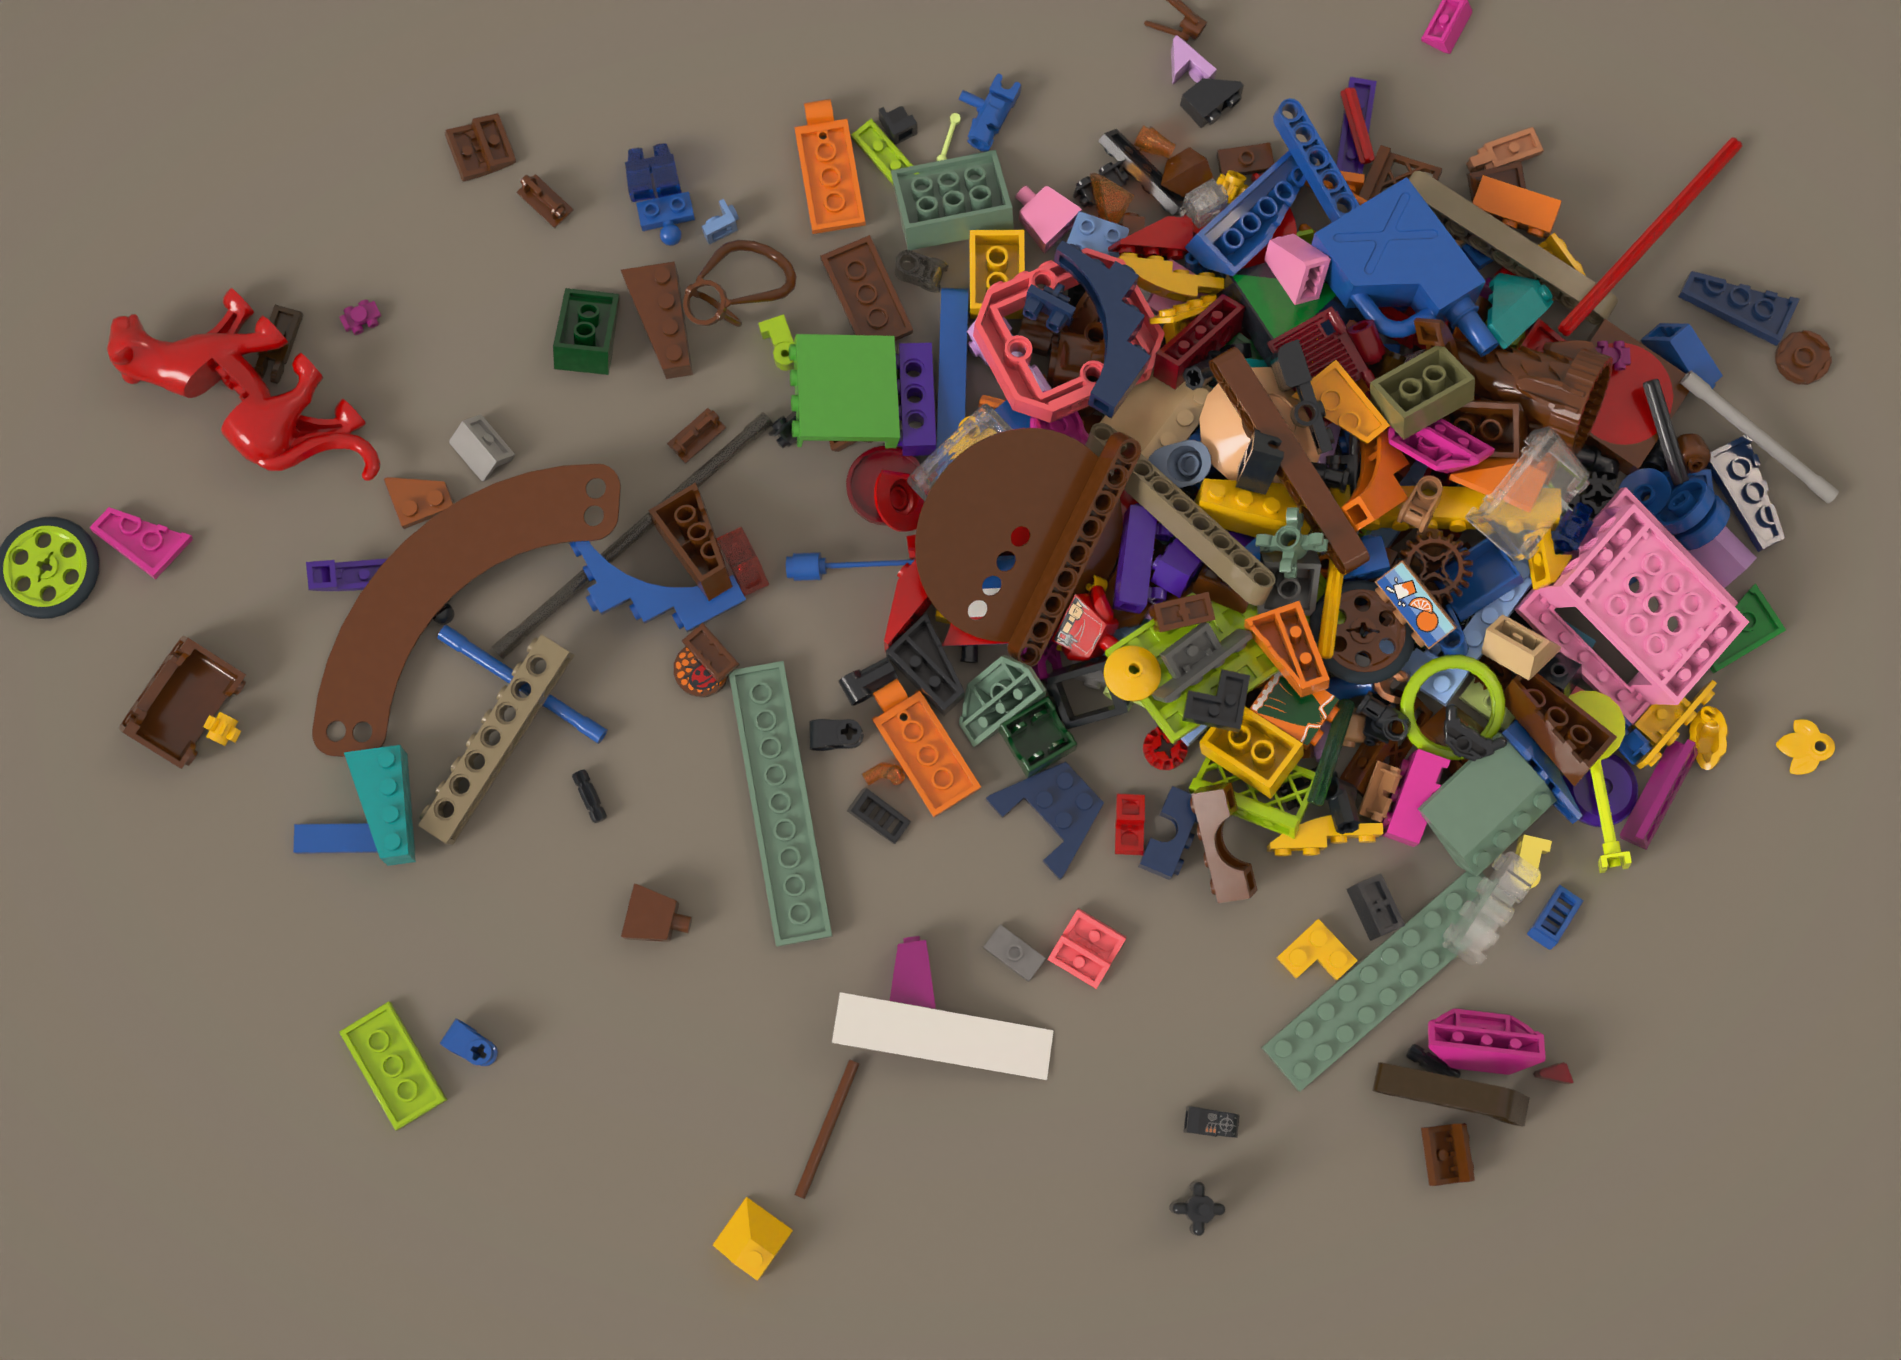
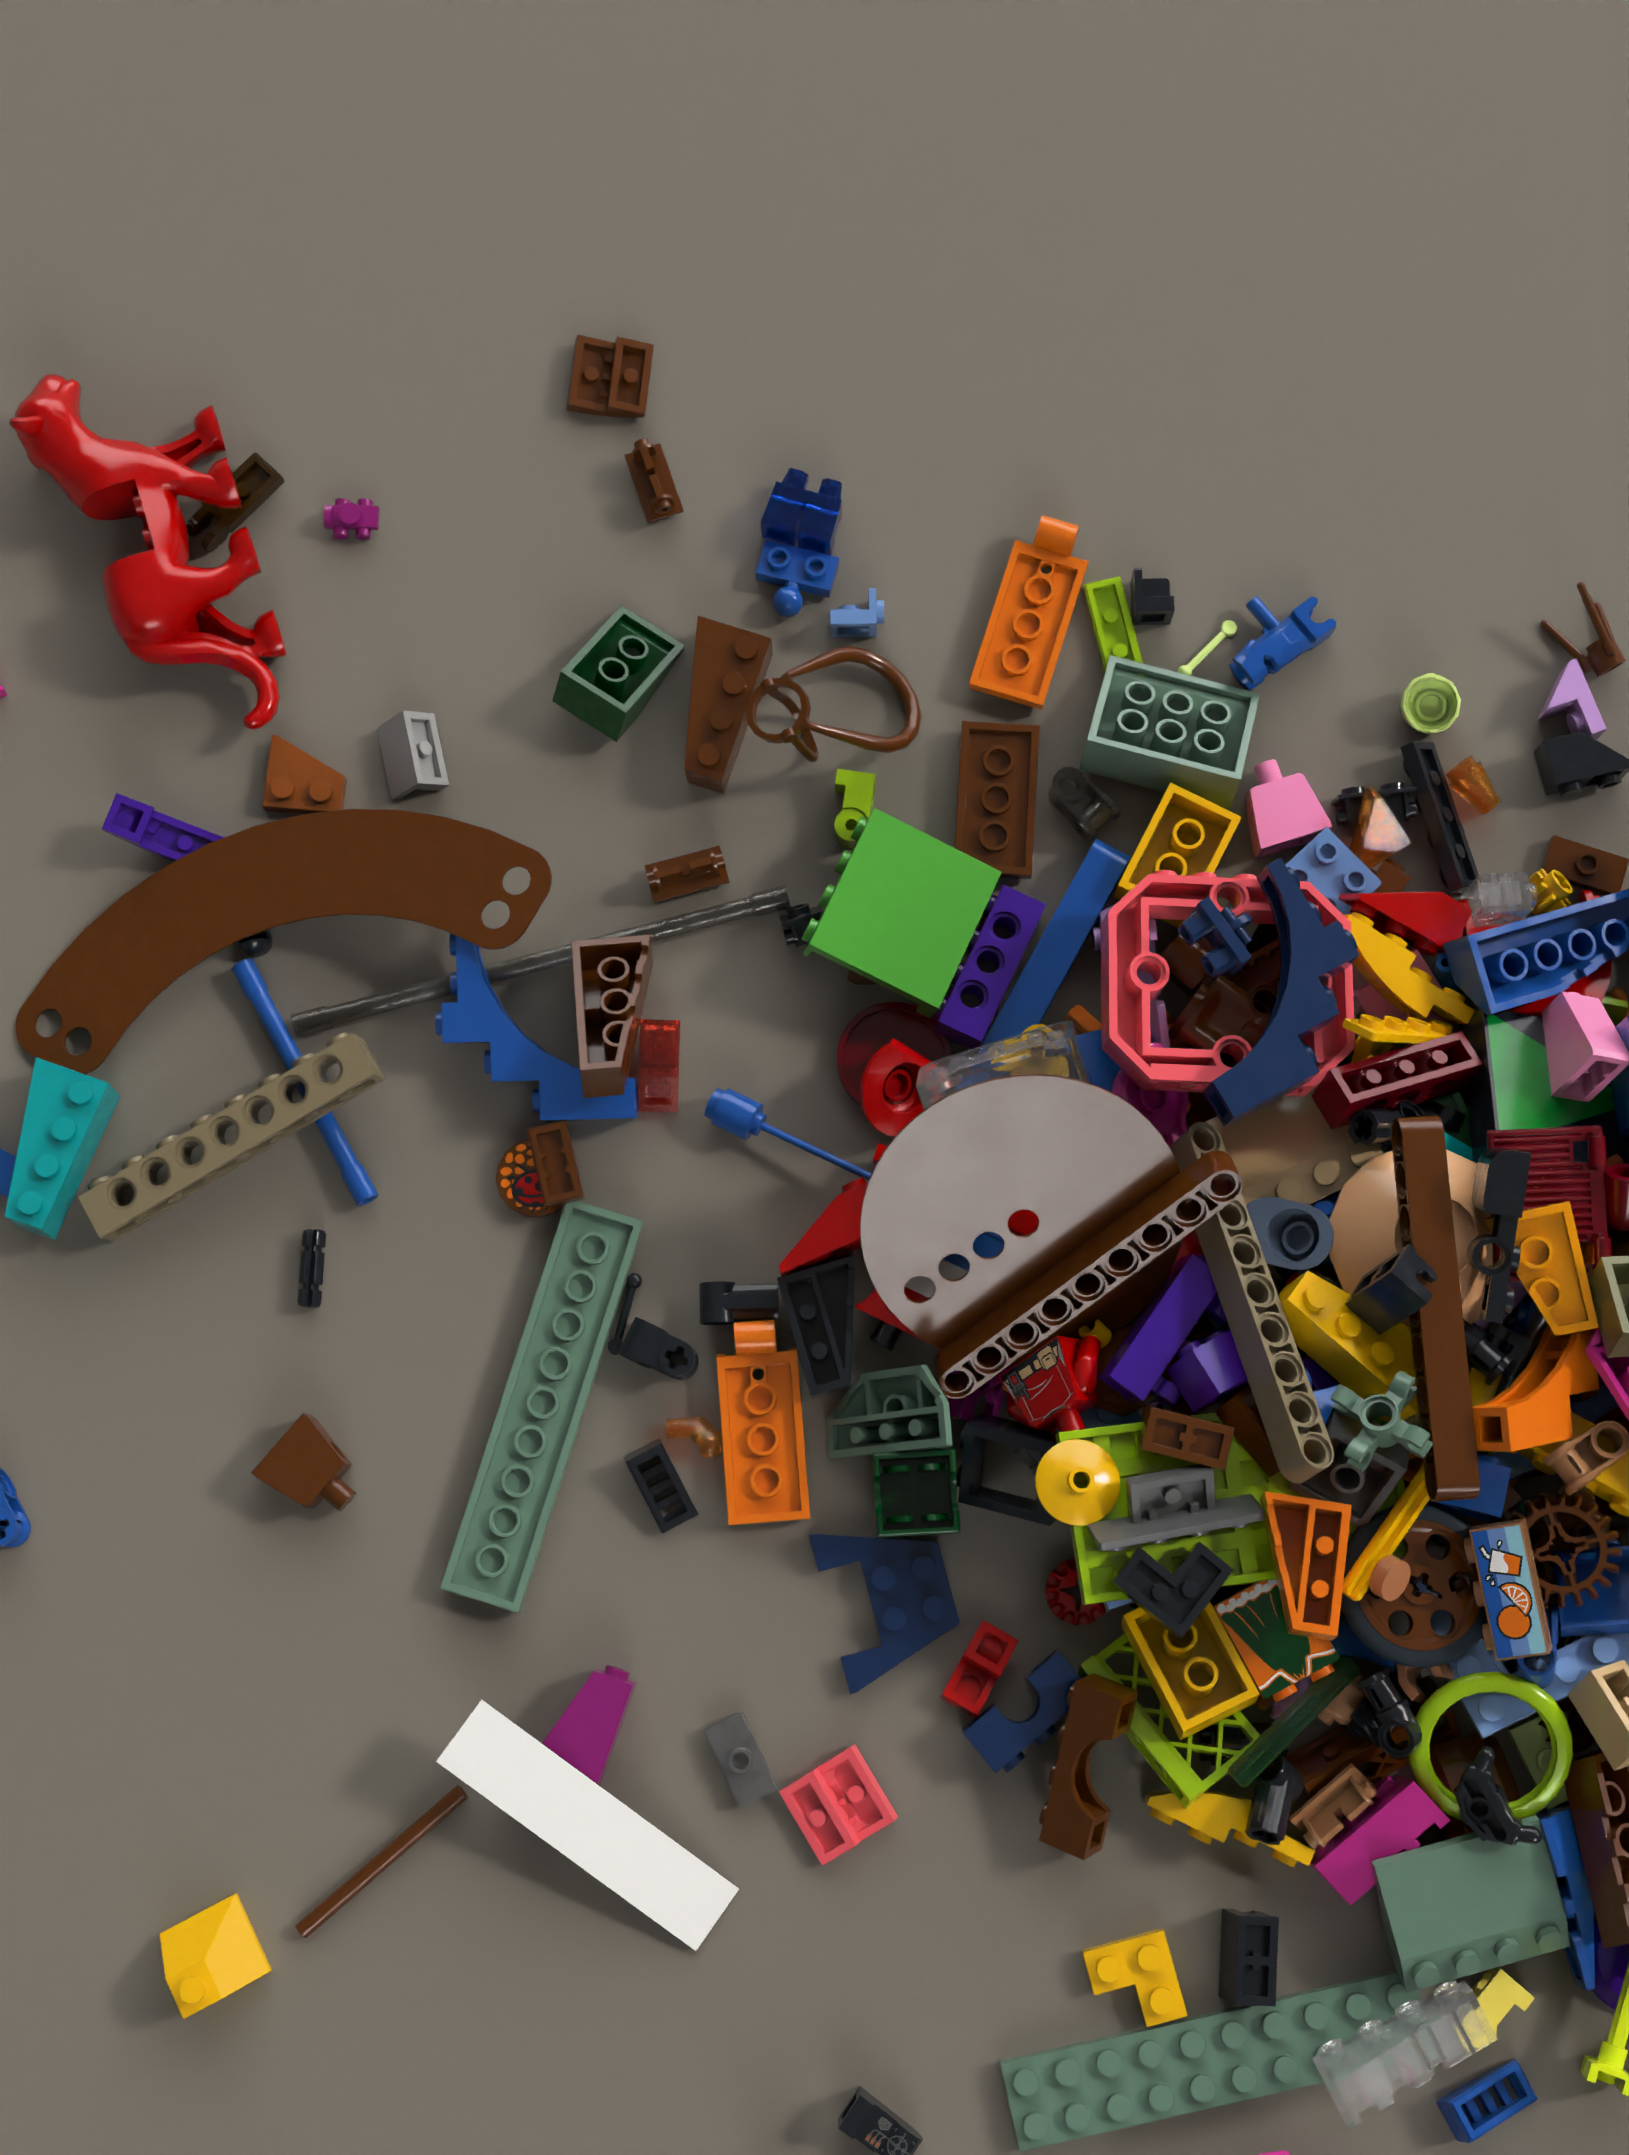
camera: 35 degrees right, 0 degrees up
reddish brown slope [1161,147,1218,205] -> none
none -> black hinge [608,1273,642,1355]
none -> nougat tile [1370,1555,1411,1601]
none -> yellowish green hair [1399,673,1461,734]

